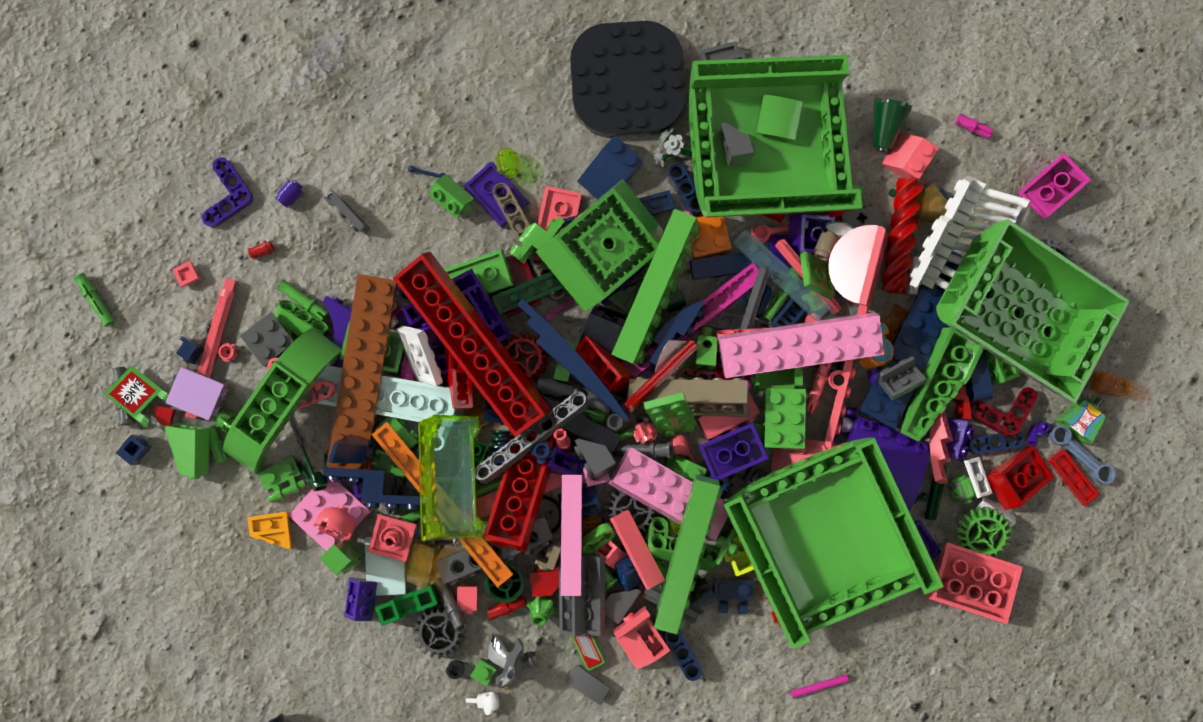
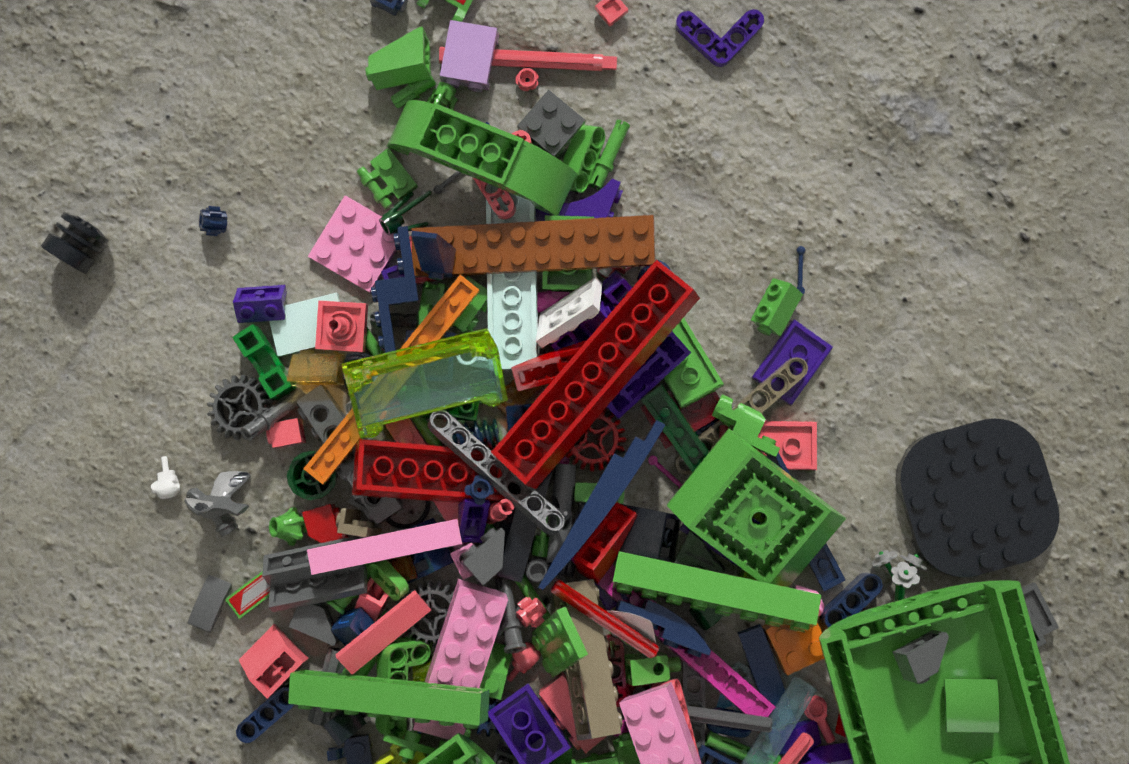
camera: 80 degrees right, 0 degrees up
red tile [154,405,176,426] -> none
dark blue panel [176,336,204,364] -> none
red pin [248,240,274,260] -> none
light orange wing [248,511,293,549] -> none
dark purple brick [275,180,303,208] -> none
coral cylinder [313,505,355,541] -> none
bright green brick [319,540,363,576] -> none
dark grey hinge [324,190,370,233] -> none
black bush [446,660,465,679] -> none
bright green plate [470,658,497,687] -> none
red pin [487,594,527,621] -> none
clear neon green head [495,148,521,178] -> none
dark blue slope [577,135,644,200] -> none
coral plate [613,604,650,639] -> none
none -> dark blue gear [199,206,227,236]

